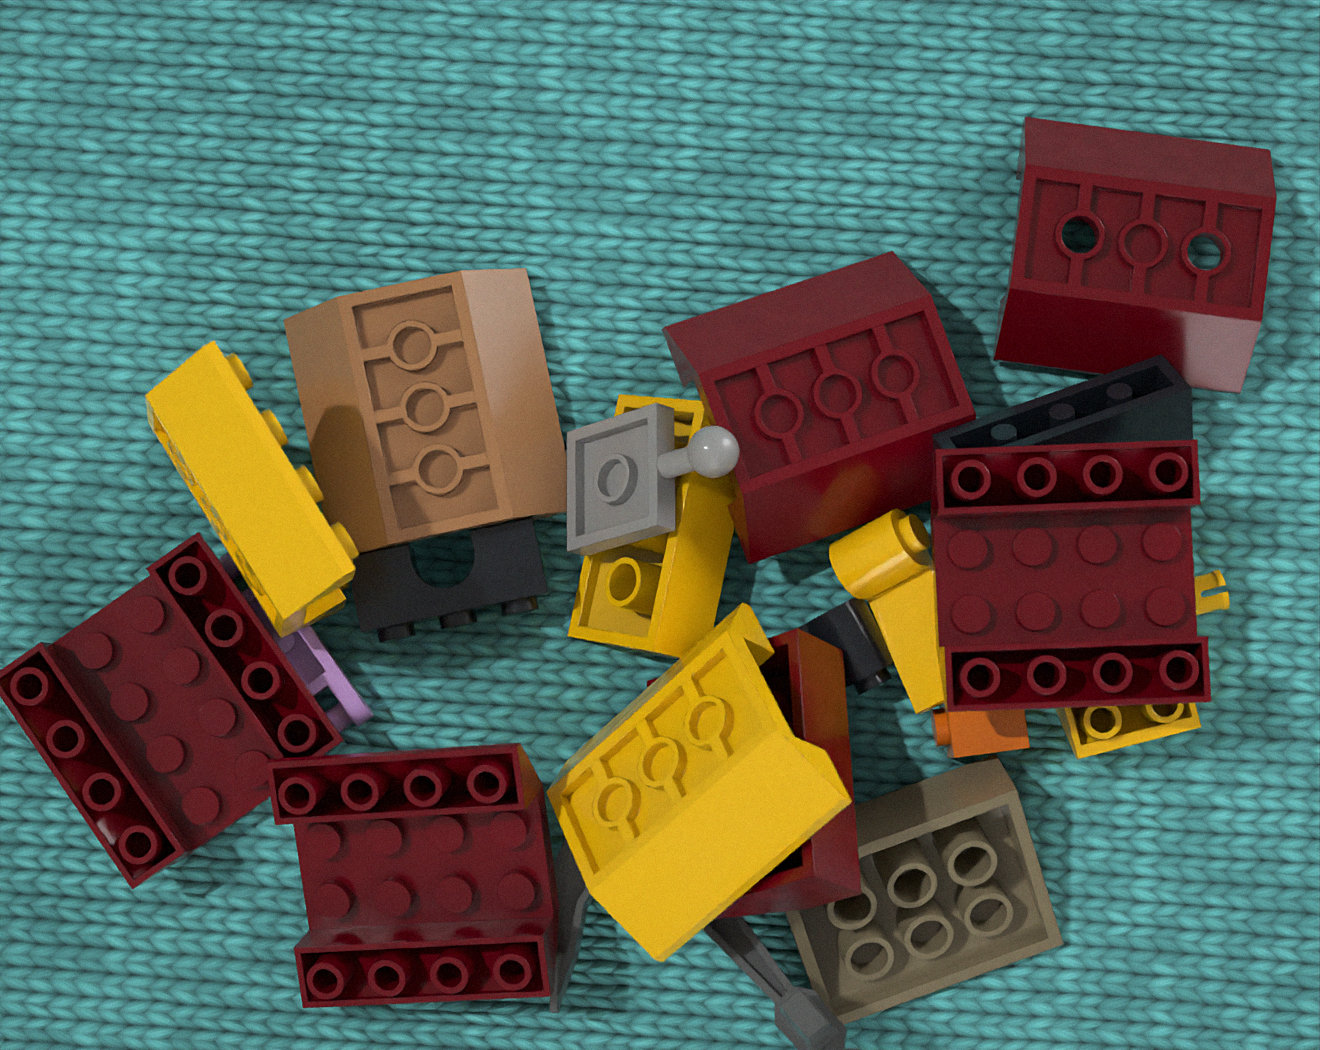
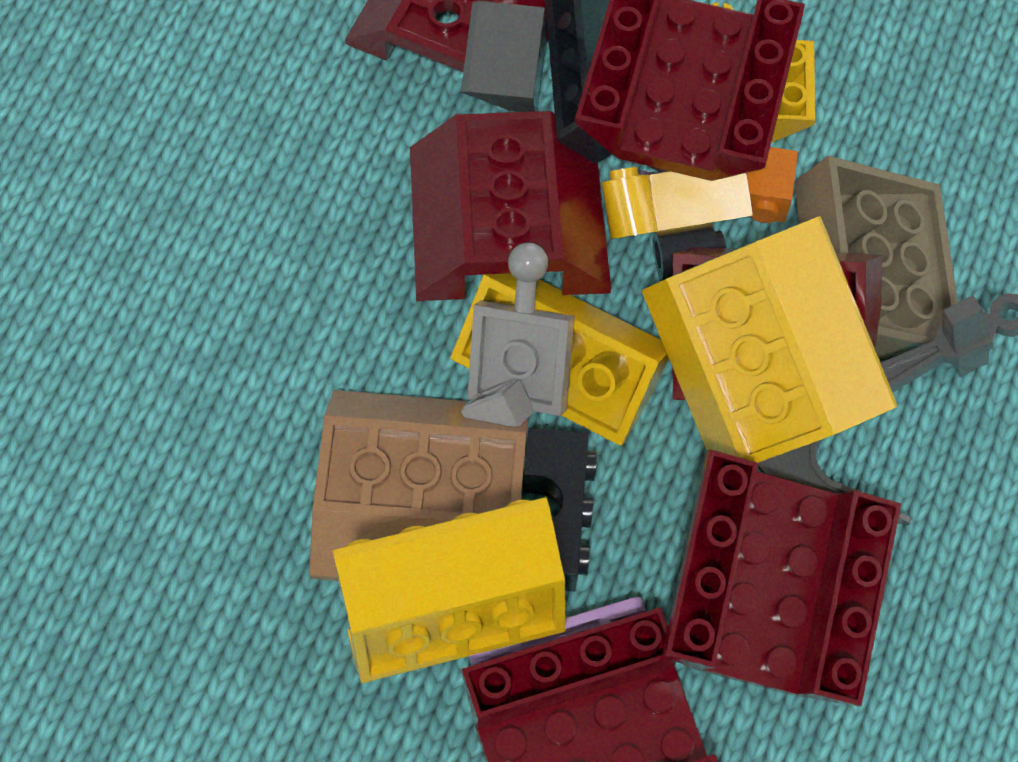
camera: 75 degrees left, 20 degrees down
none -> dark grey slope [461,1,547,112]
none -> light grey slope [461,378,534,427]

